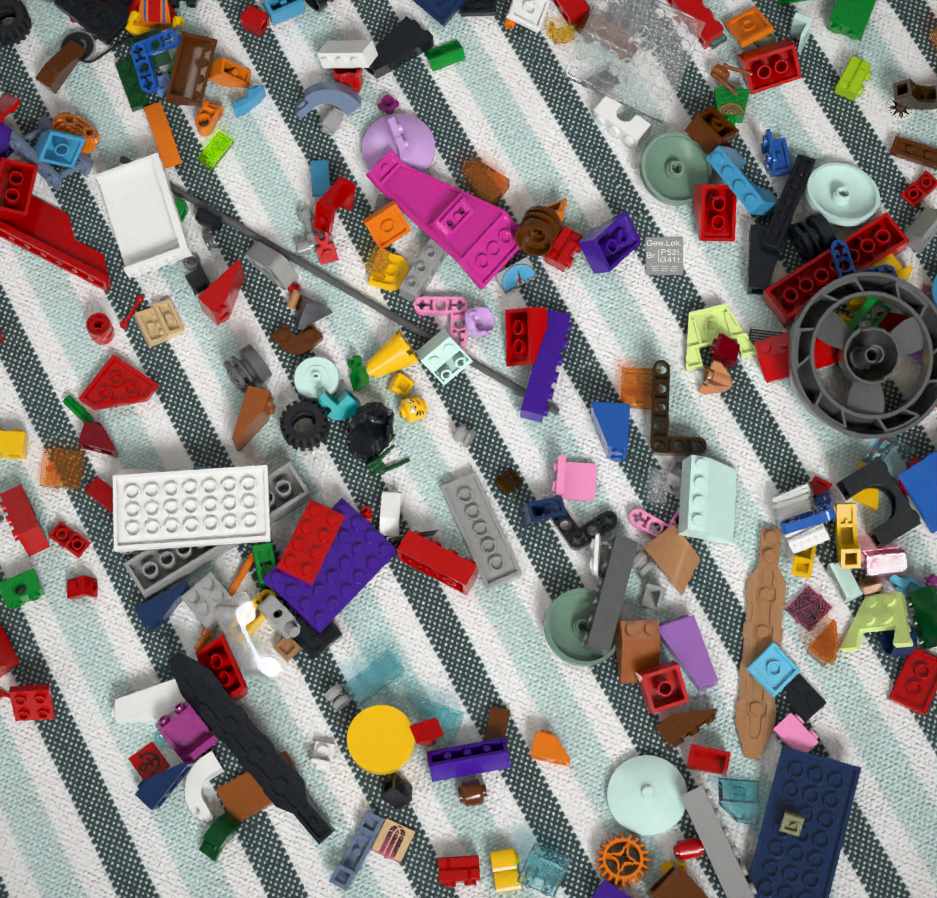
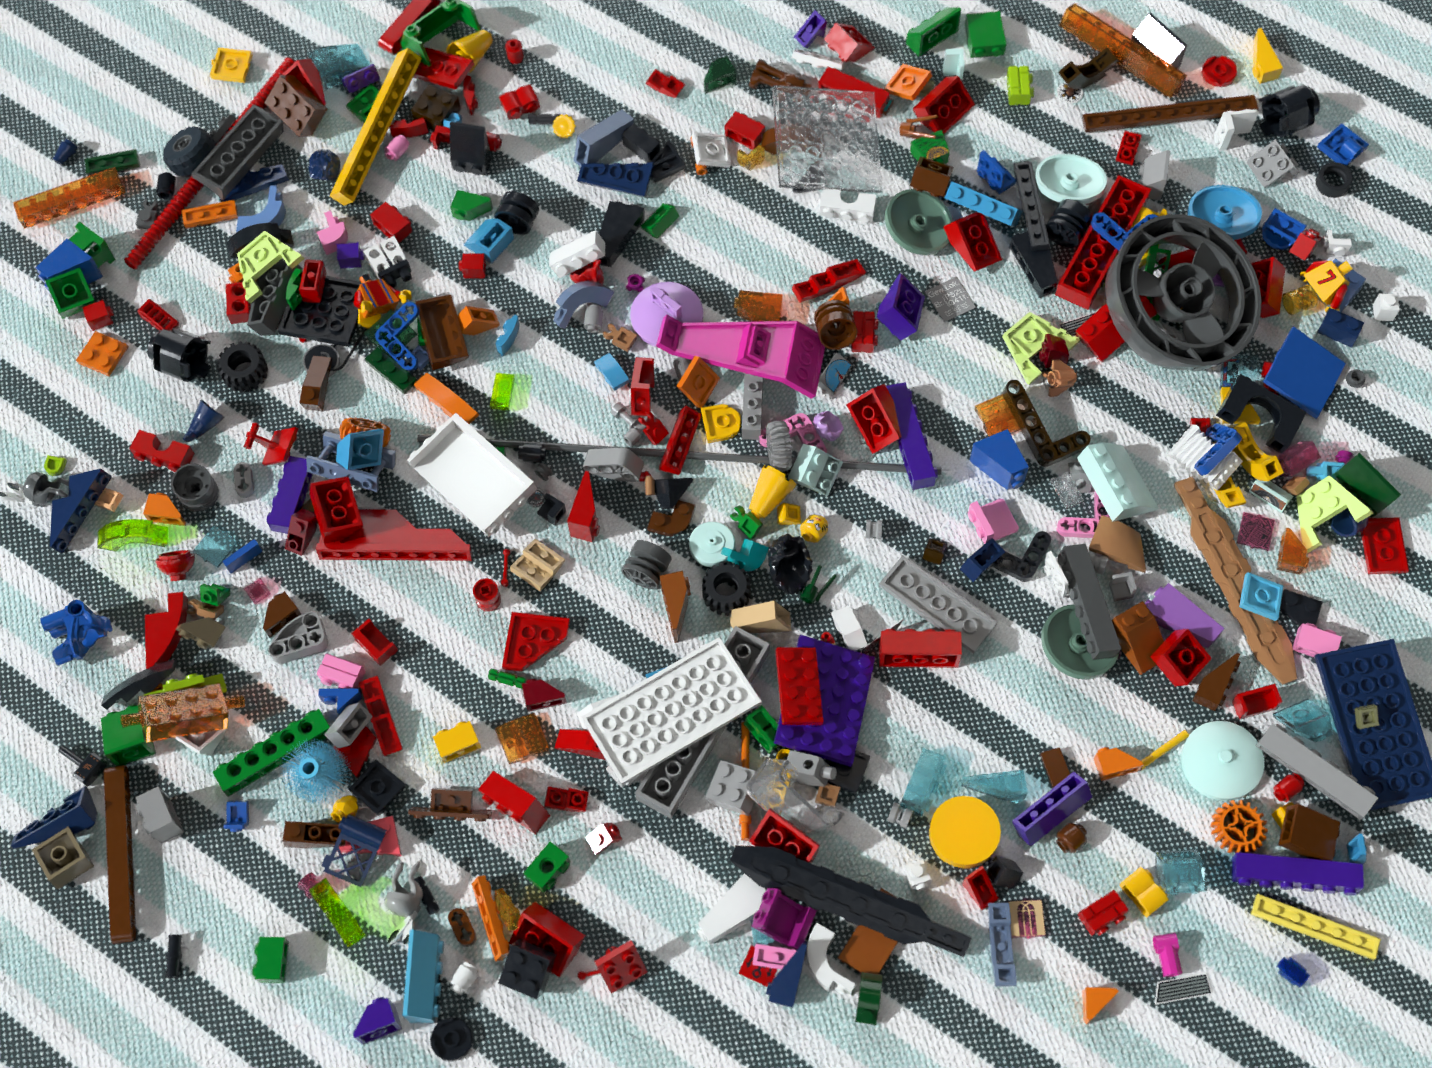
camera: 30 degrees left, 5 degrees down
dark blue slope [134,581,191,633] -> none
orange piece [195,99,224,136] -> none
clear yellow brick [366,248,391,280] -> none
red slope [409,718,443,747] -> none
none -> medium nougat plate [603,324,637,352]
none -> red slope [658,406,702,475]
none -> tan slope [730,601,791,633]
none -> bright pink plate [753,943,797,969]
none -> light grey gear [766,421,792,472]
none -> red slope [791,259,866,303]
none -> red slope [962,866,999,910]
none -> yellow bar [1141,730,1189,770]

